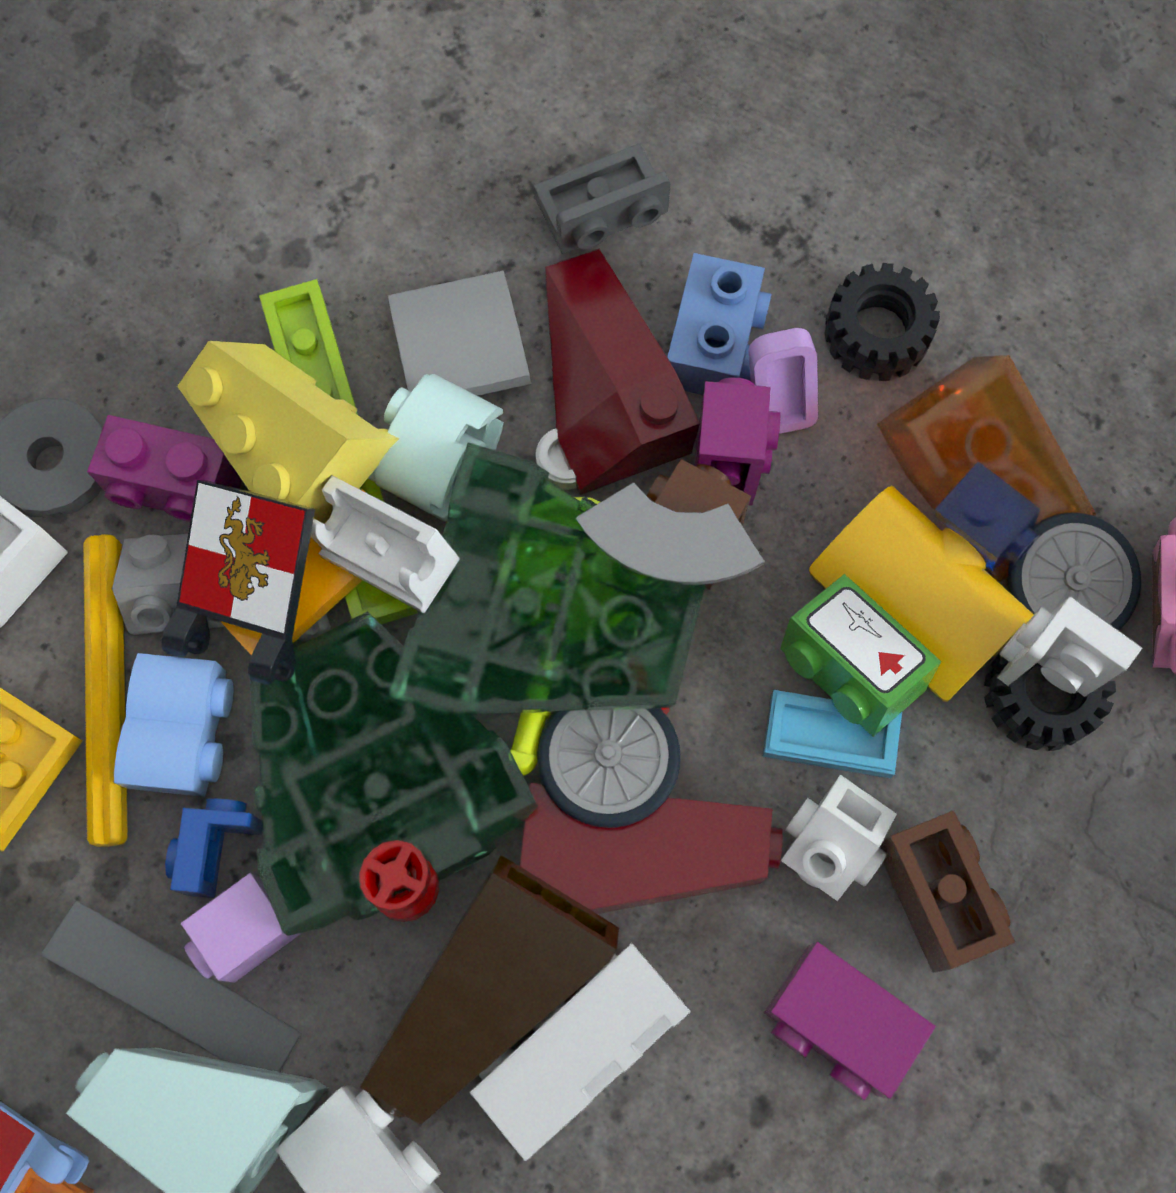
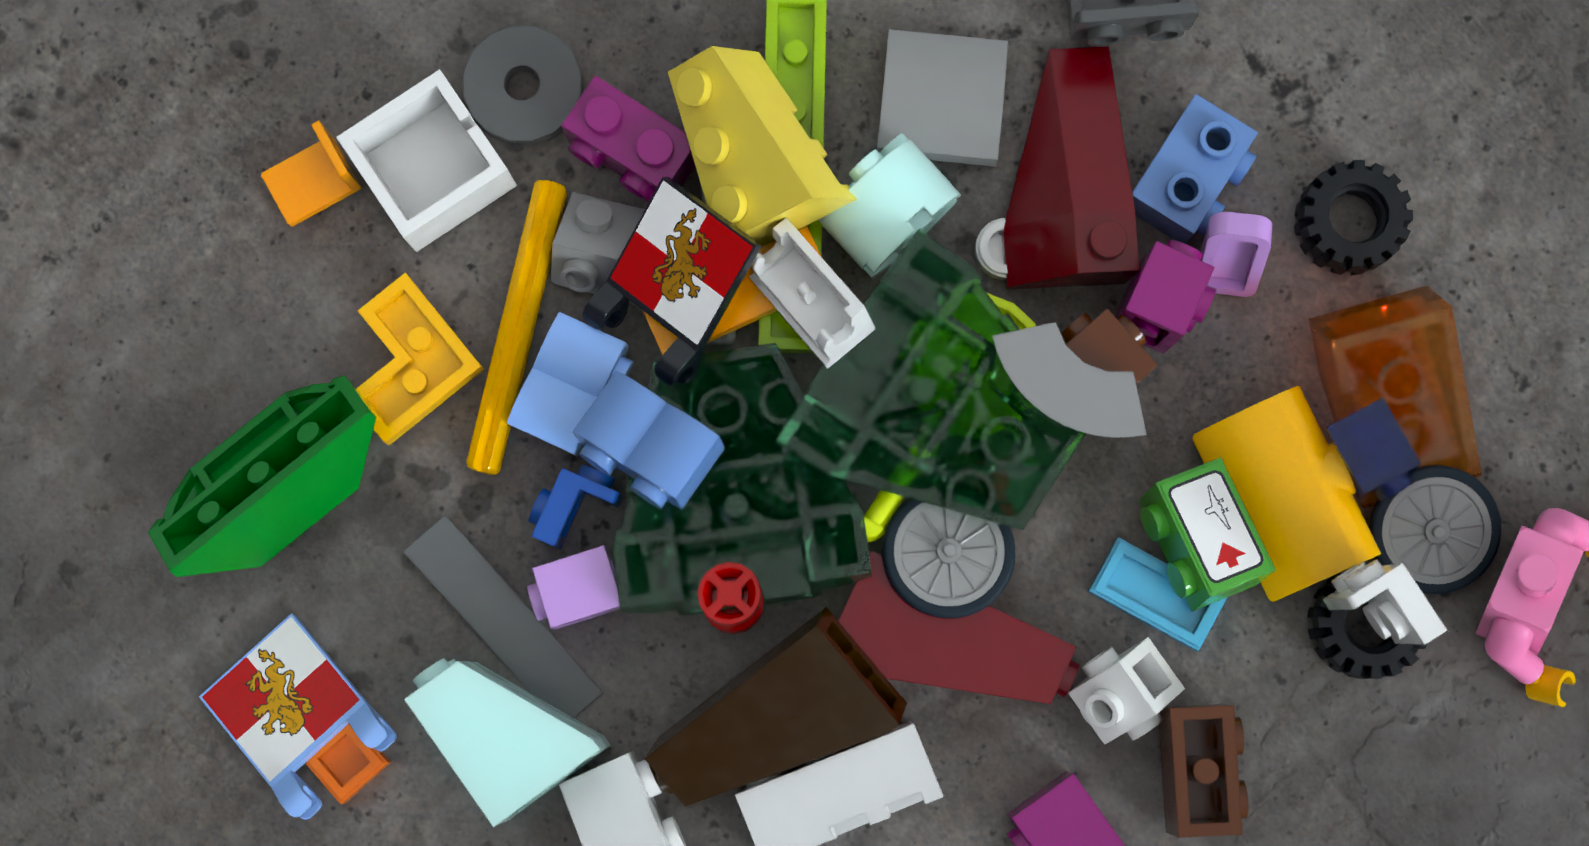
camera: 20 degrees right, 10 degrees up
none -> medium blue brick [573,371,725,510]

